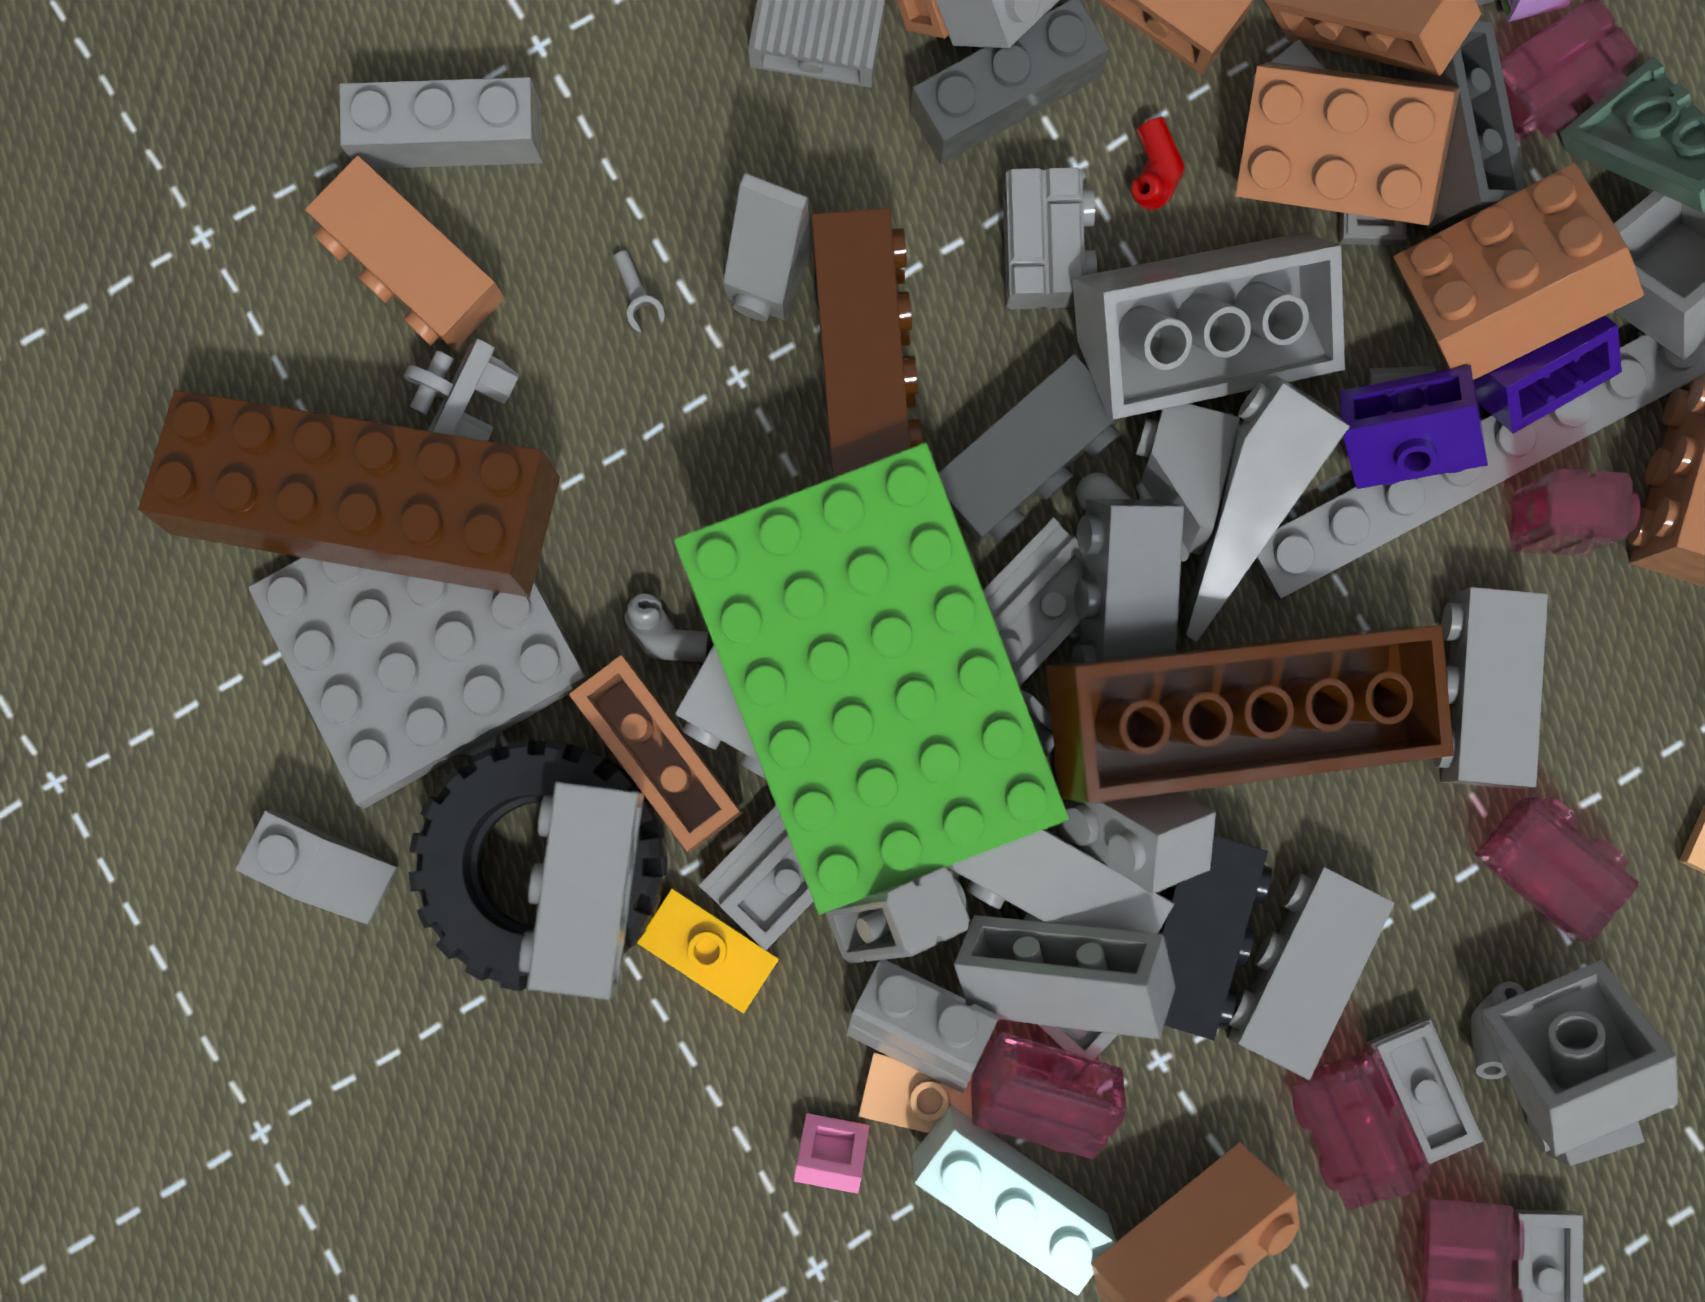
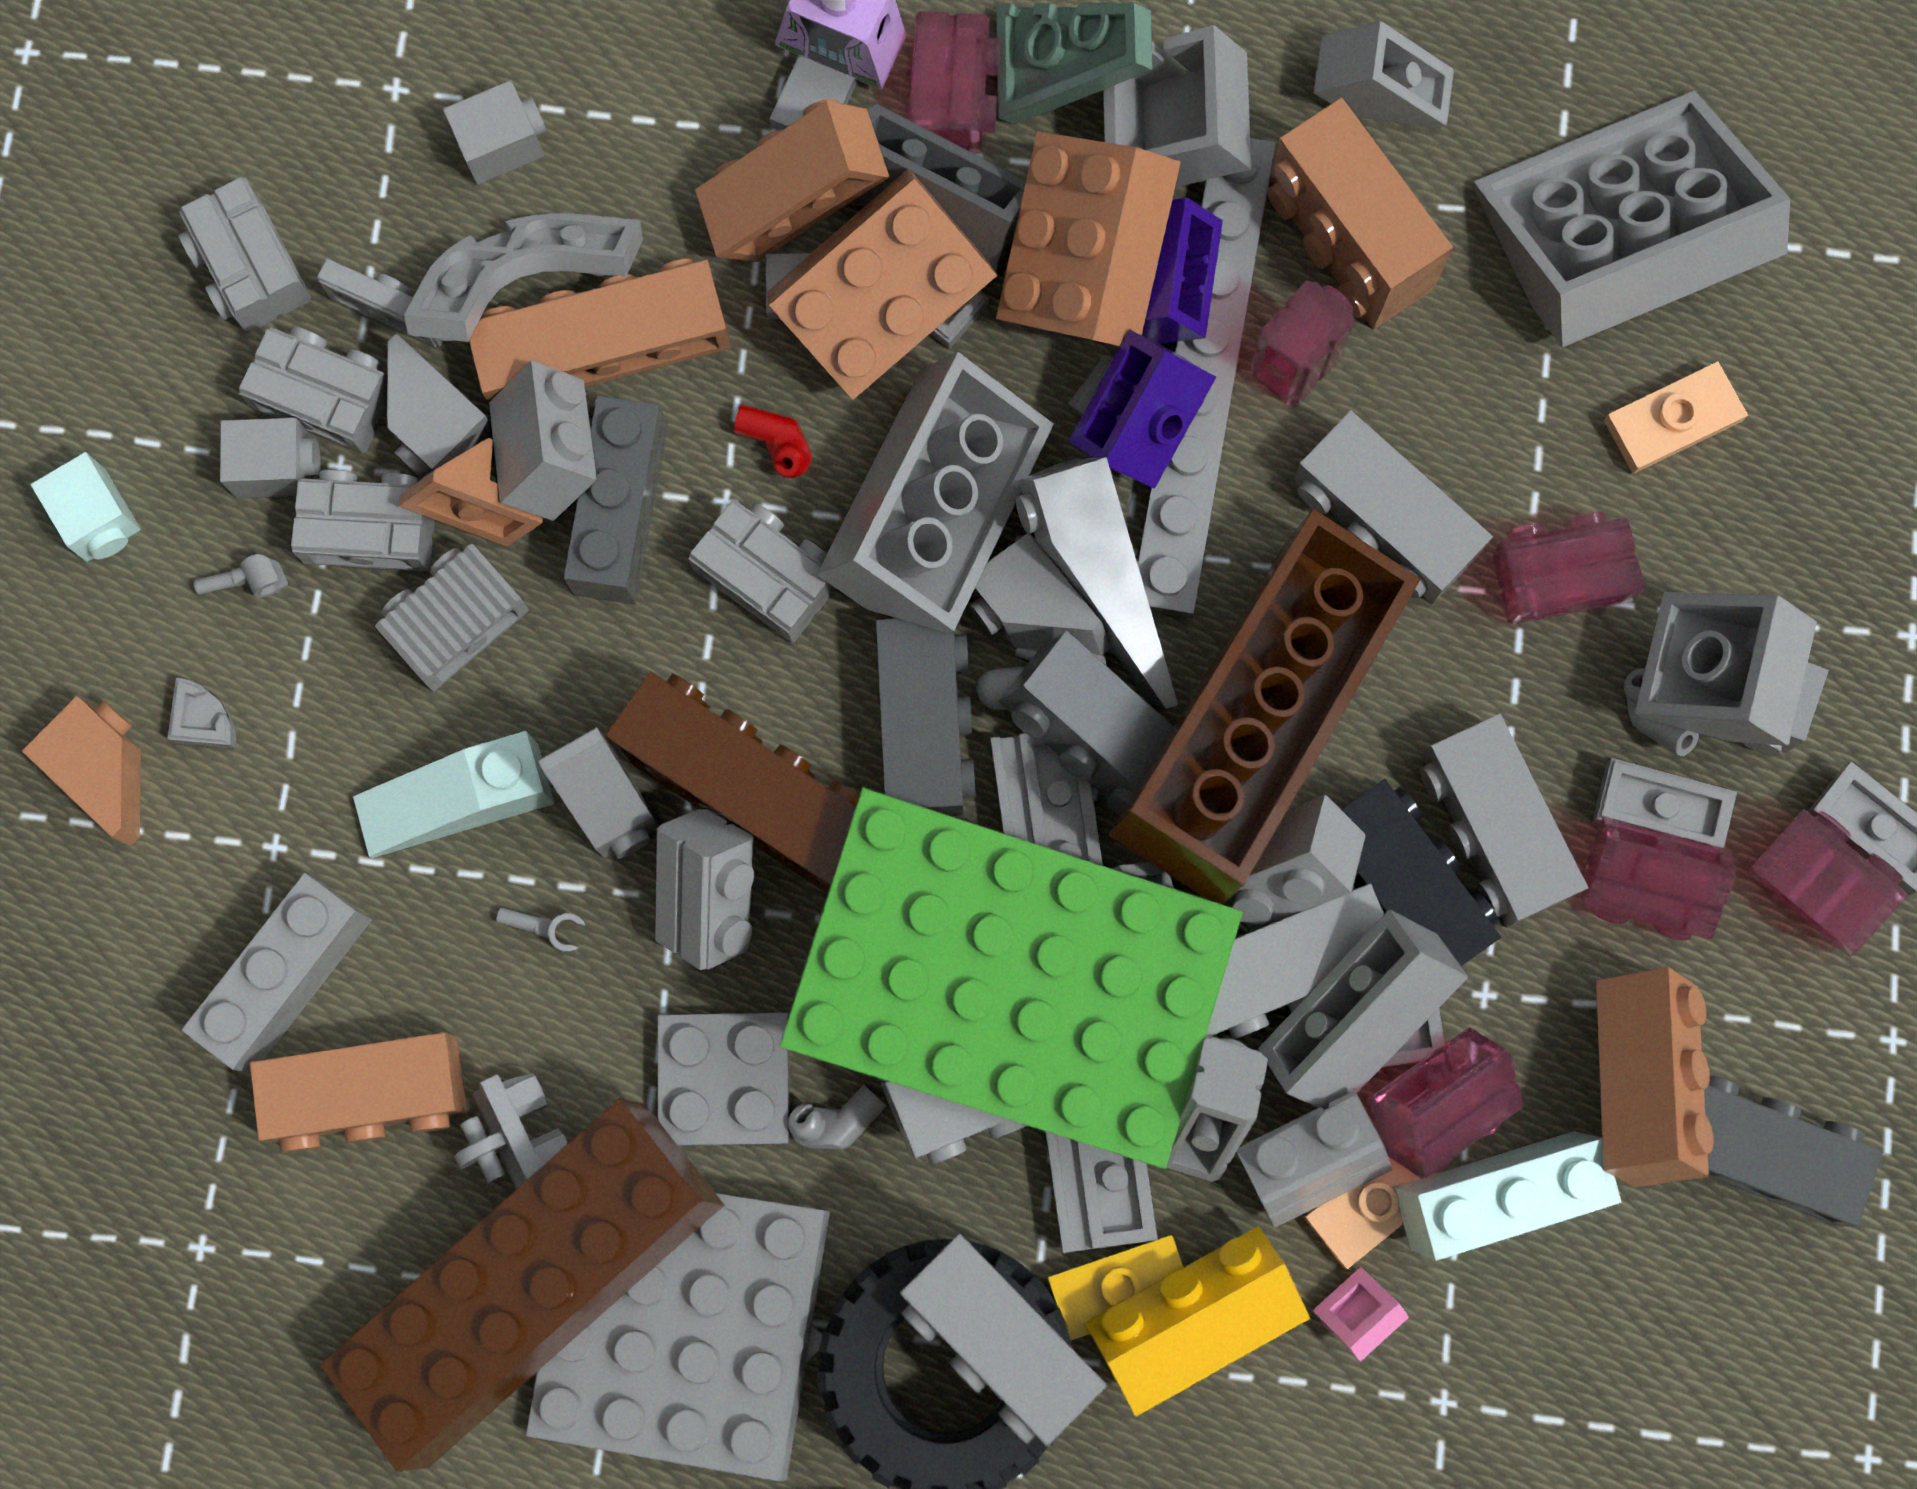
camera: 50 degrees left, 5 degrees down
nougat brick [569,655,744,852] -> none
none -> light aqua slope [353,731,555,858]
none -> light grey brick [655,809,754,970]
none -> light grey plate [658,1013,790,1146]
none -> yellow brick [1085,1226,1310,1417]

